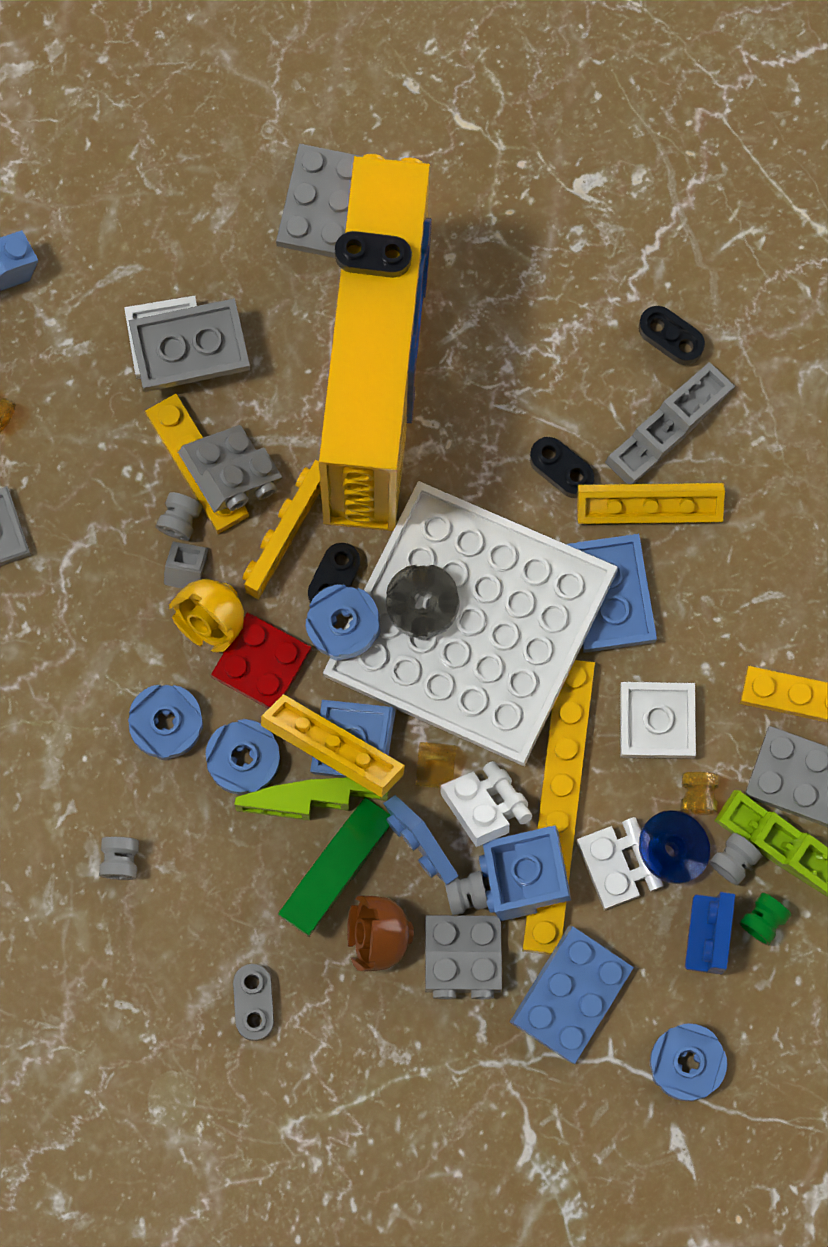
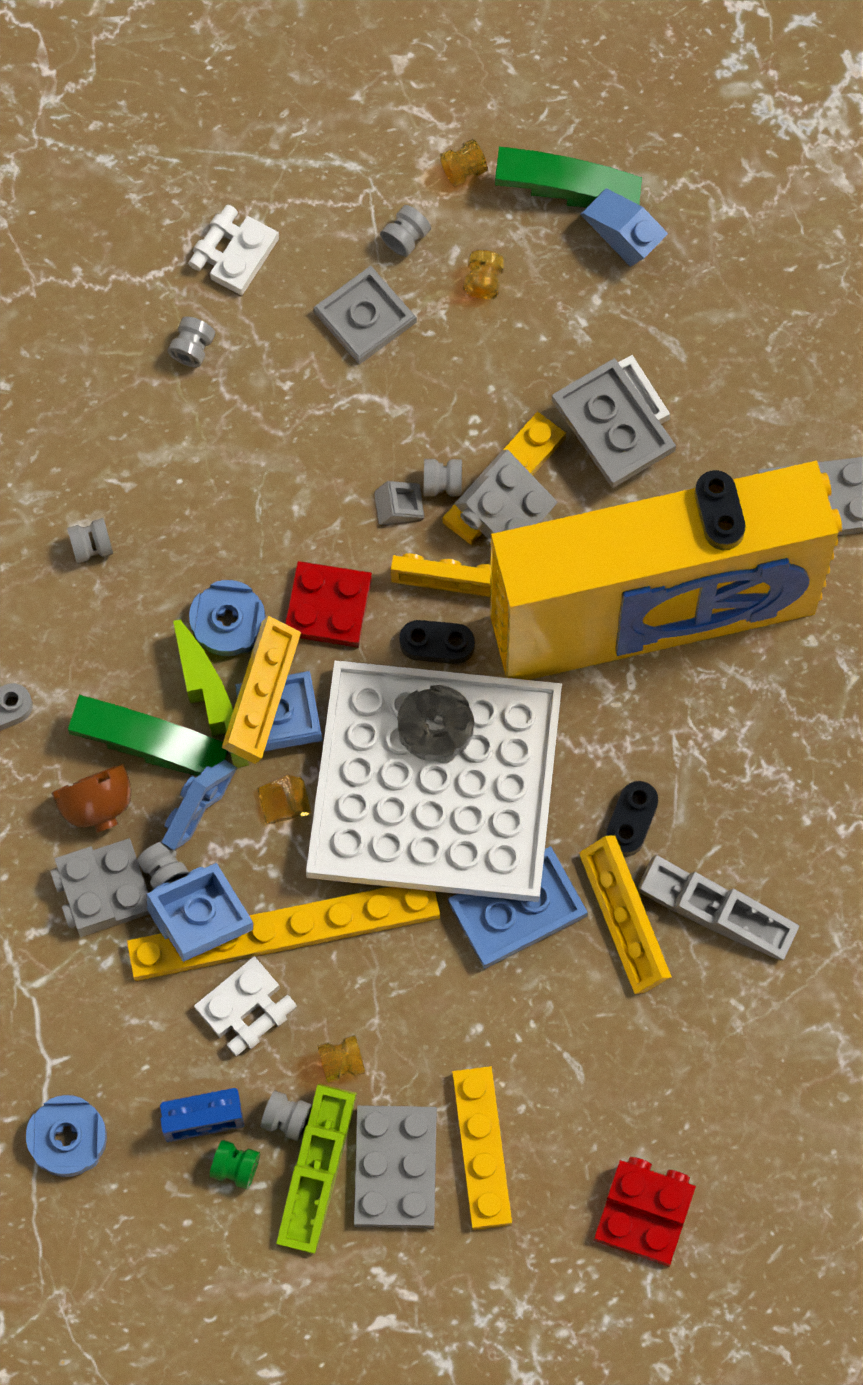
camera: 75 degrees right, 5 degrees down
medium blue plate [128,684,203,760] -> none
yellow cylinder [169,579,244,652] -> none
medium blue plate [305,584,380,660] -> none
white plate [441,761,532,847] -> none
medium blue plate [510,926,634,1064] -> none
white plate [620,682,696,759] -> none
black plate [639,306,705,365] -> none
clear blue dish [639,810,710,884] -> none

